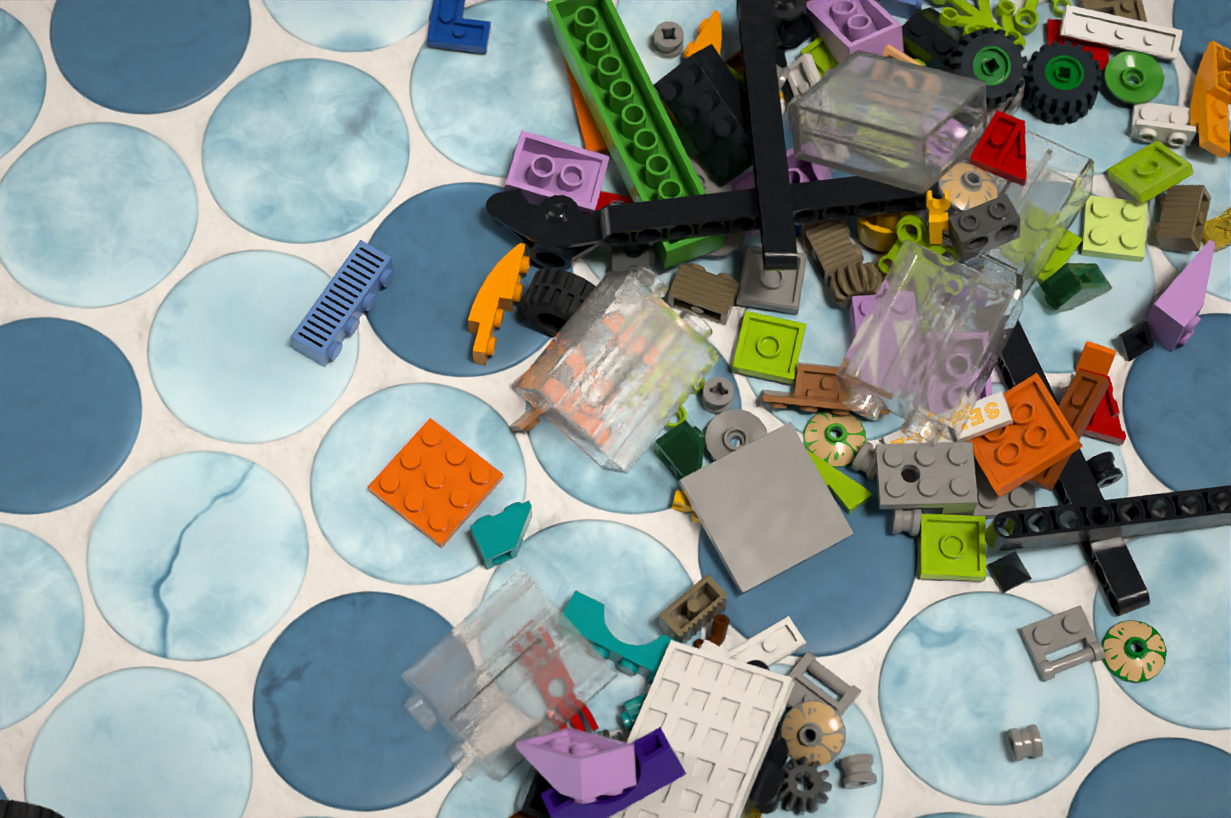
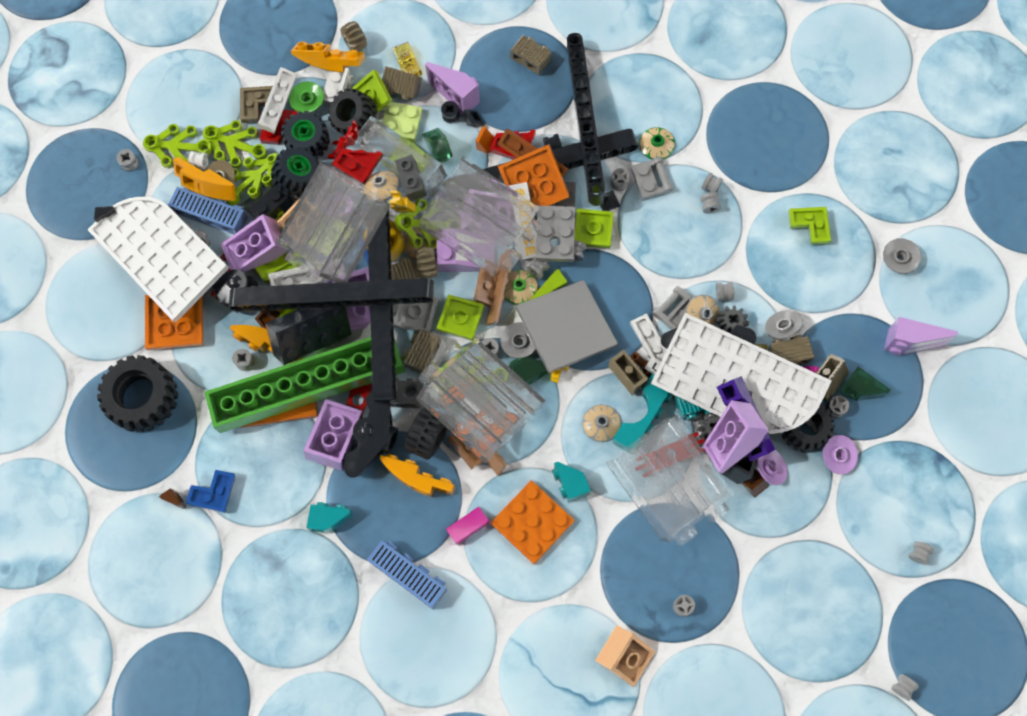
camera: 80 degrees left, 5 degrees up
none -> teal slope [306,502,353,534]
none -> black tyre [328,88,378,137]
none -> red piece [328,120,359,159]
none -> black wheel [441,101,460,124]
none -> dark pink slope [446,507,490,545]
none -> tan dish [582,404,621,442]
none -> light nougat slope [595,625,655,687]
none -> light grey wheel [611,168,630,191]
none -> light grey wheel [673,595,695,617]
none -> light grey wheel [701,173,723,193]

